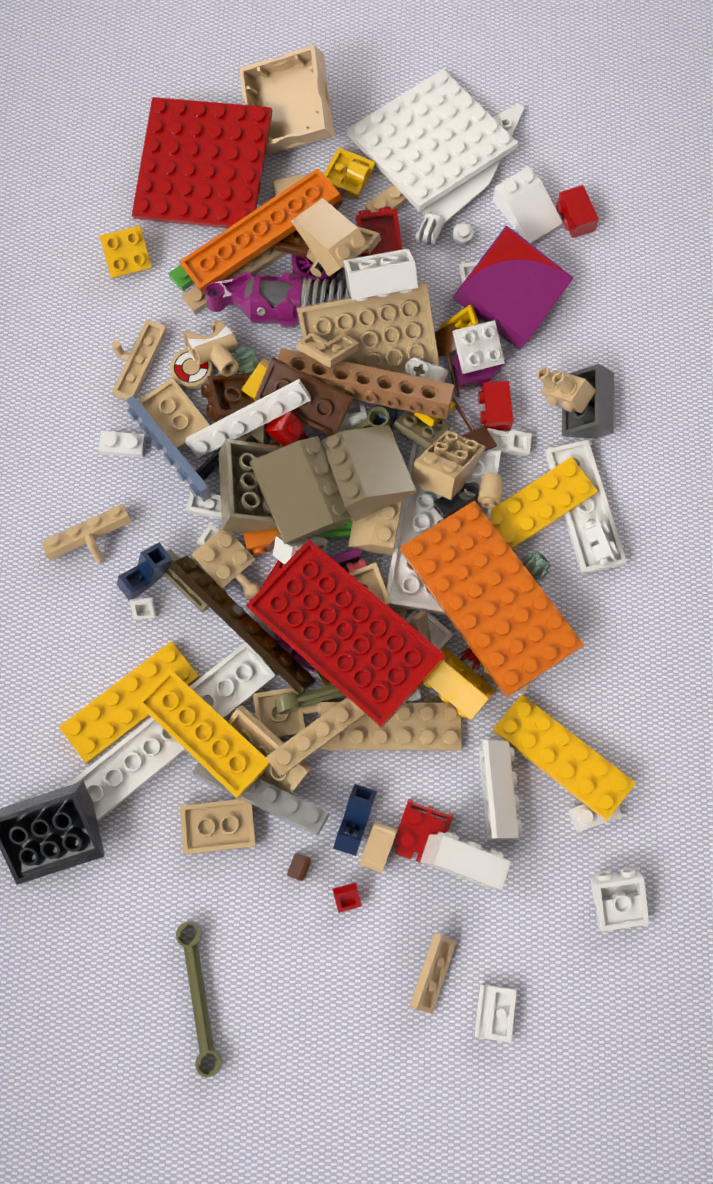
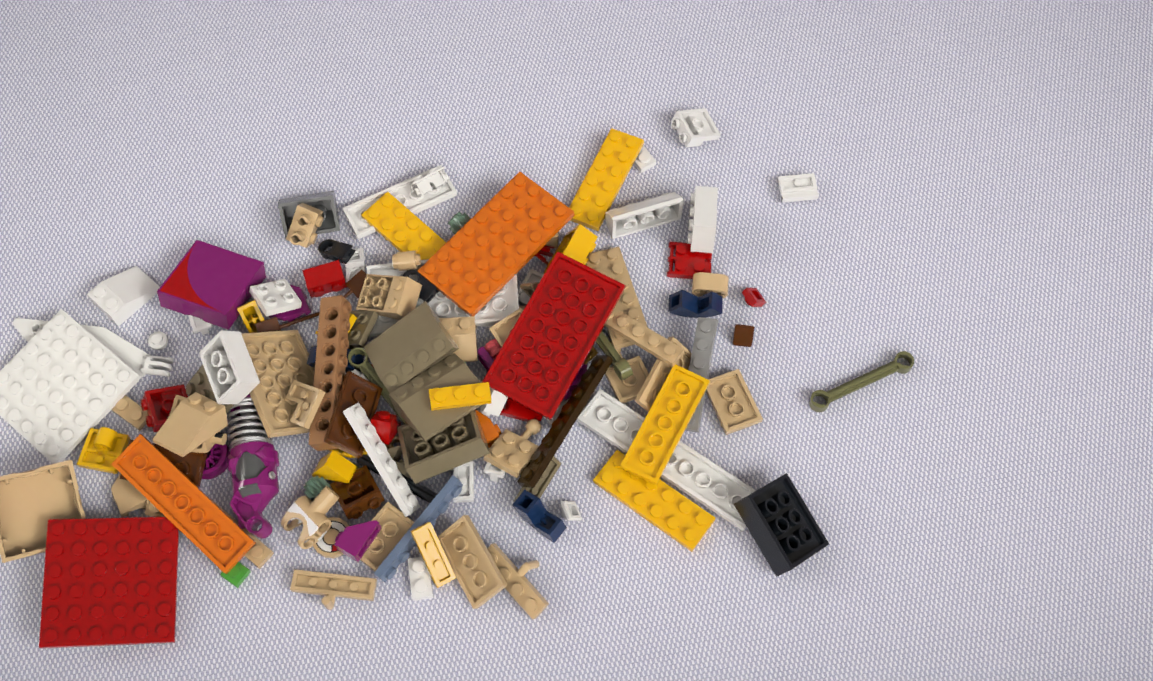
camera: 105 degrees left, 10 degrees down
yellow plate [99,226,152,278] -> none
white piece [405,357,449,382] -> none
tan plate [410,933,457,1014] -> none
red brick [556,185,599,238] -> none
none -> black piece [318,239,356,264]
none -> magenta slope [334,520,382,562]
none -> yellow plate [410,522,456,588]
none -> yellow plate [429,382,492,411]
none -> tan plate [437,515,508,609]

